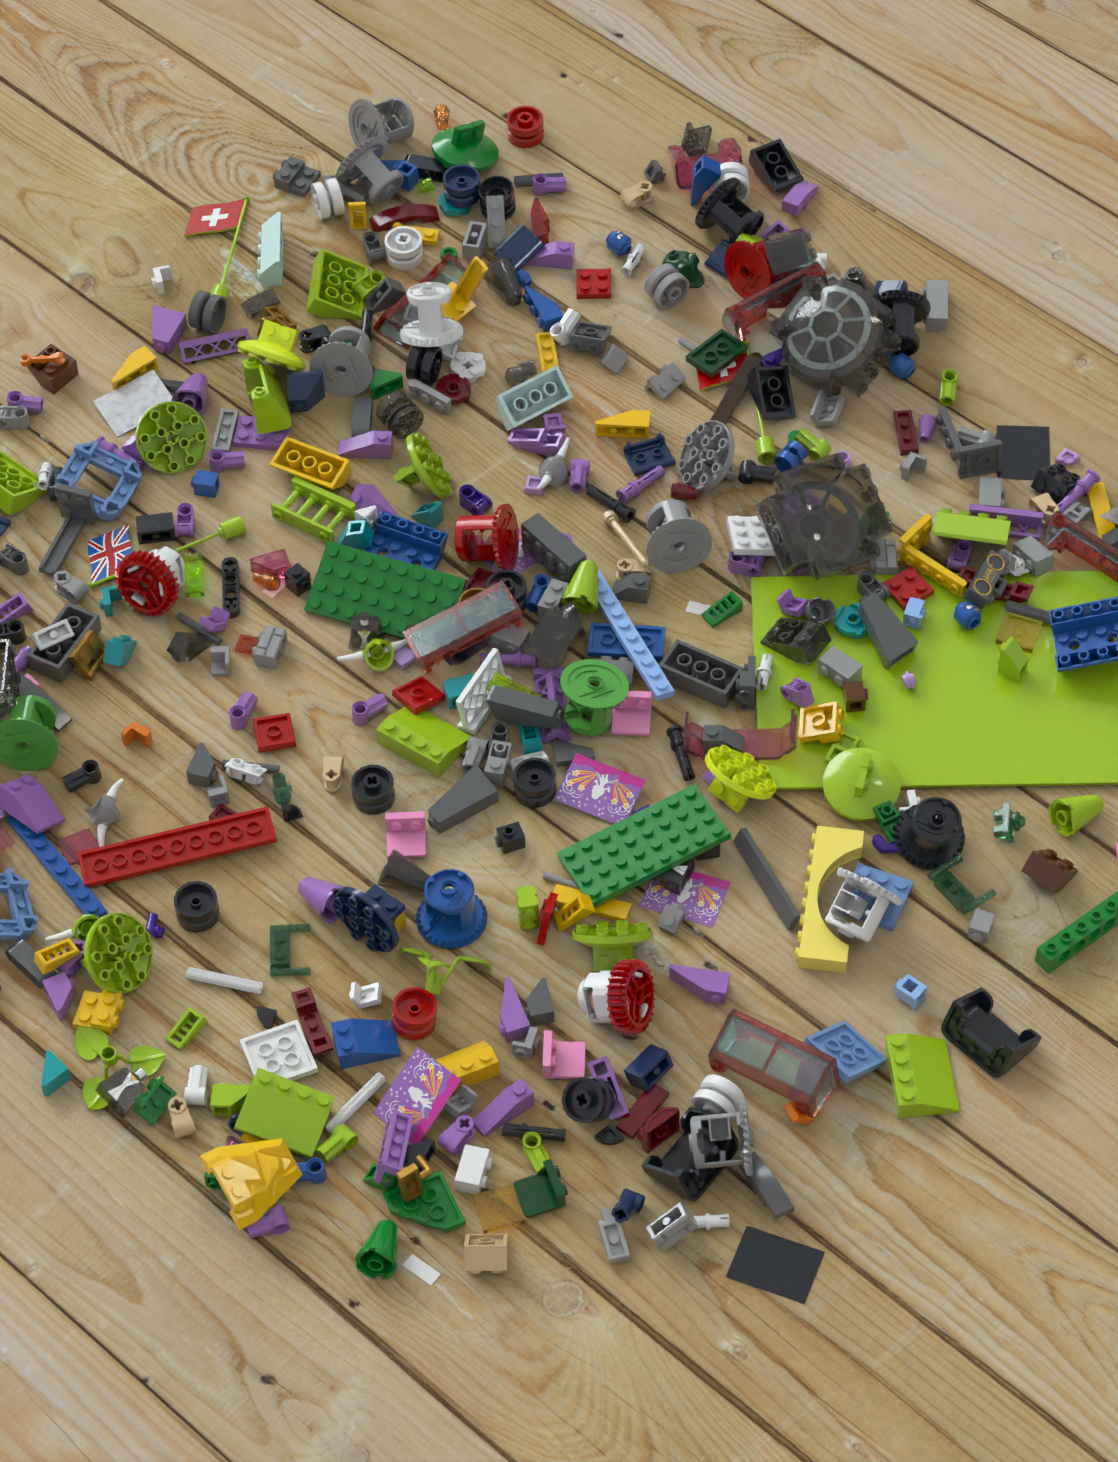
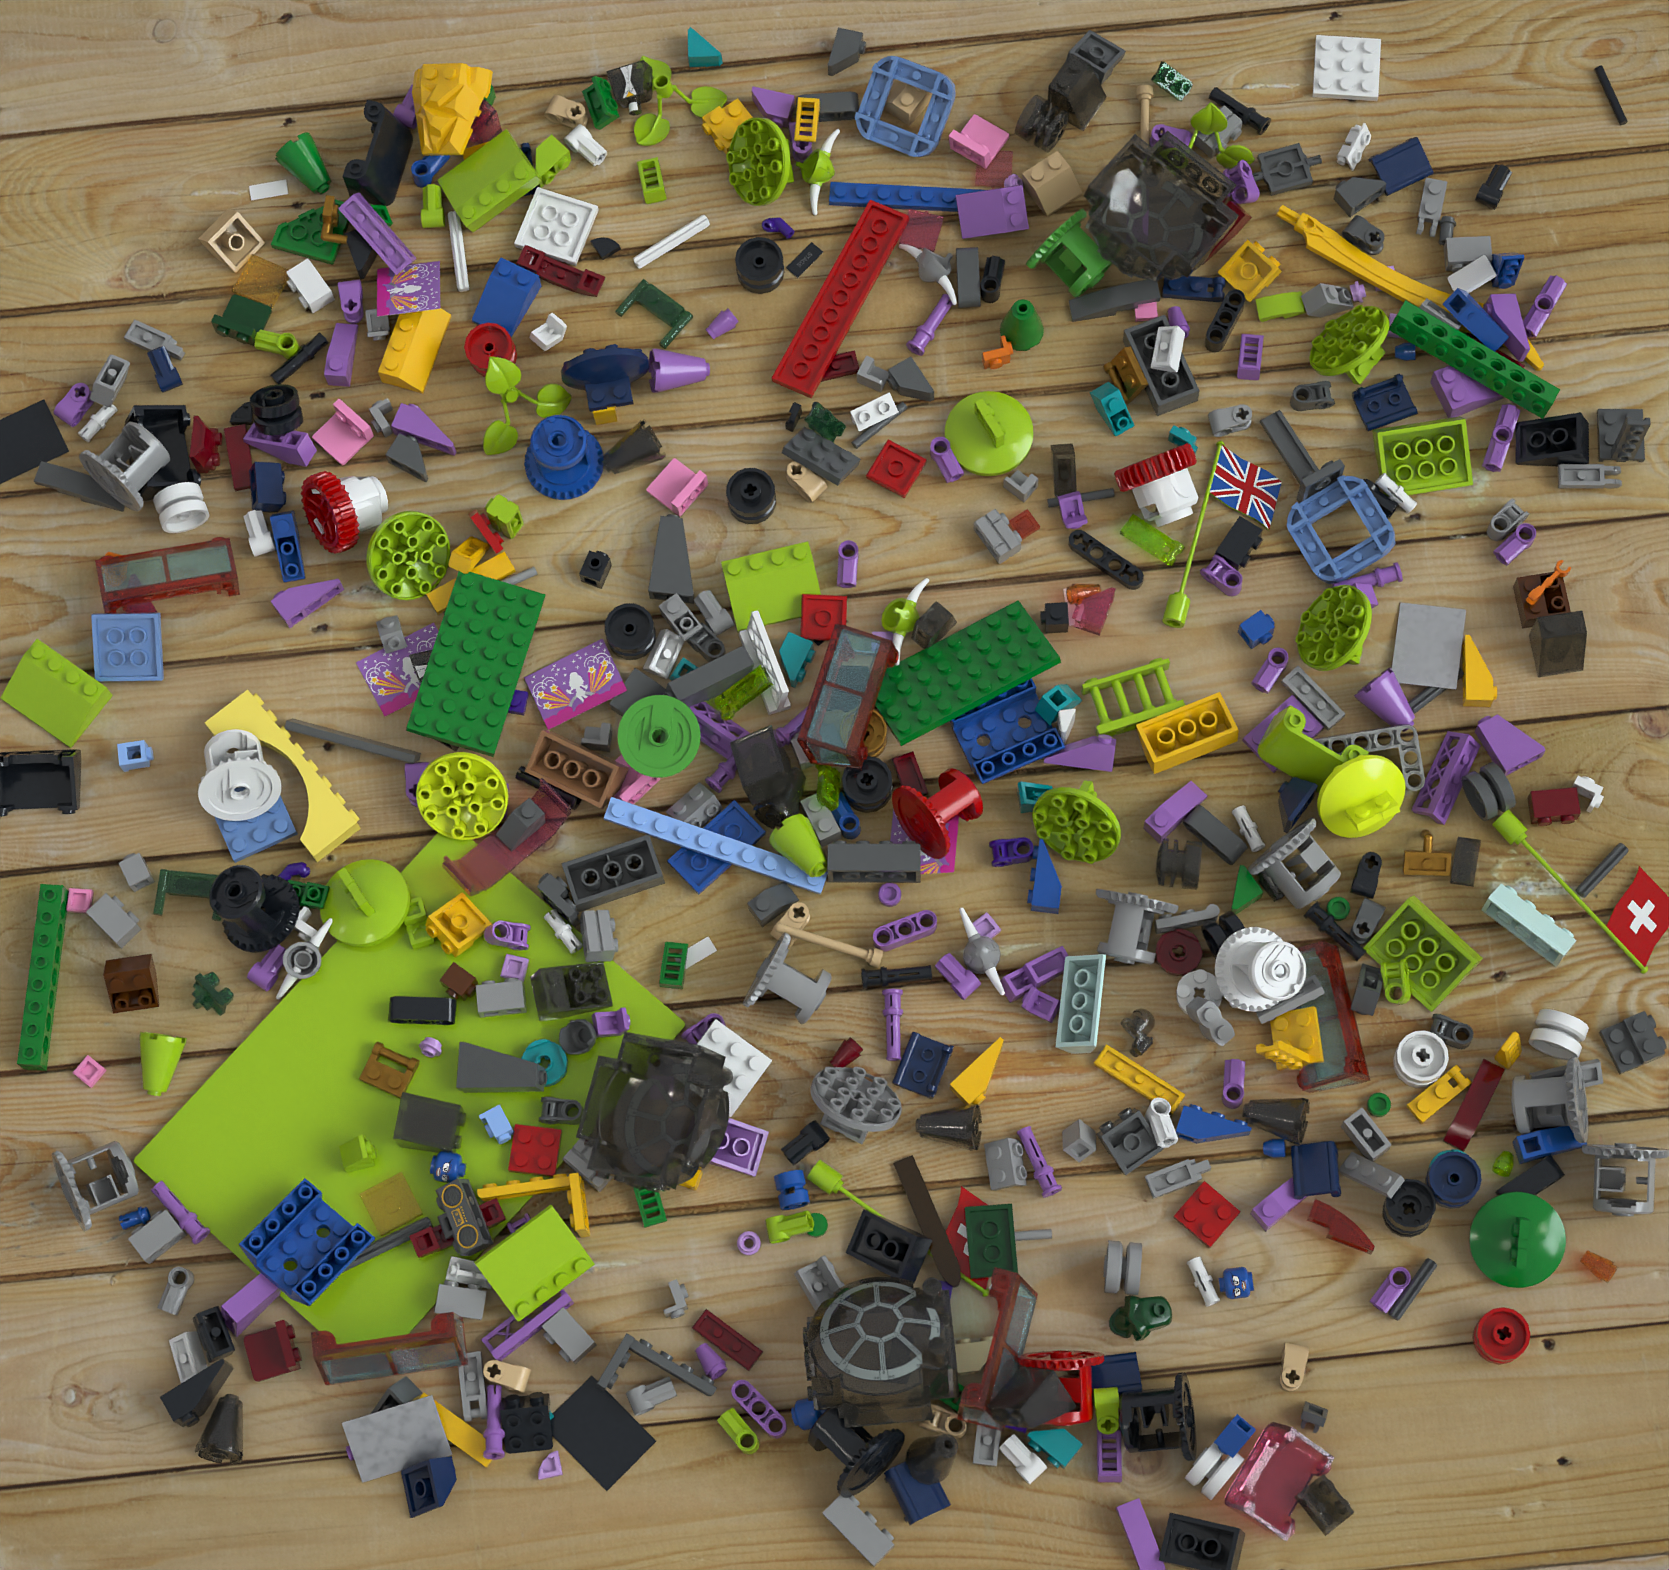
camera: 135 degrees right, 20 degrees up
none -> medium lavender piece [54,383,94,427]
none -> bright pink tile [66,888,93,913]
none -> light grey brick [86,893,142,949]
none -> white piece [243,510,276,557]
none -> medium lavender piece [247,945,286,991]
none -> blue slope [270,510,306,583]
none -> light grey helmet [276,918,332,1000]
none -> black windscreen [342,100,413,206]
none -> pearl gold plate [359,1042,420,1099]
none -> black beam [388,996,457,1025]
none -> clear smoke slope [393,1092,466,1153]
none -> medium lavender piece [405,762,429,807]
none -> lavender tile [500,954,529,983]
none -> medium nougat slope [525,730,629,809]
none -> light grey brick [580,910,618,962]
none -> light grey panel [581,723,613,752]
none -> medium lavender cone [705,308,739,340]
none -> medium lavender beam [731,1380,787,1439]
none -> dark grey plate [782,427,861,486]
none -> black sticker [786,242,823,278]
none -> clear neon green plate [815,758,840,812]
none -> medium lavender beam [873,910,937,952]
none -> medium lavender pin [906,294,953,356]
none -> clear smoke cone [916,1104,982,1151]
none -> lime bracket [945,391,1033,476]
none -> dark grey beam [956,247,981,308]
none -> green cone [1000,299,1044,351]
none -> medium lavender pin [1017,1126,1062,1198]
none -> blue slope [1027,839,1062,914]
none -> light grey piece [1096,889,1179,965]
none -> light grey hinge [1144,1159,1211,1199]
none -> light grey brick [1186,996,1235,1046]
none -> medium lavender piece [1222,1059,1245,1109]
none -> white pin [1232,805,1265,852]
none -> light grey beam [1314,724,1425,791]
none -> dark grey piece [1350,898,1386,945]
none -> dark red brick [1527,787,1581,826]
none -> clear smoke slope [1529,611,1587,678]
none -> dark grey axle [1576,843,1629,898]

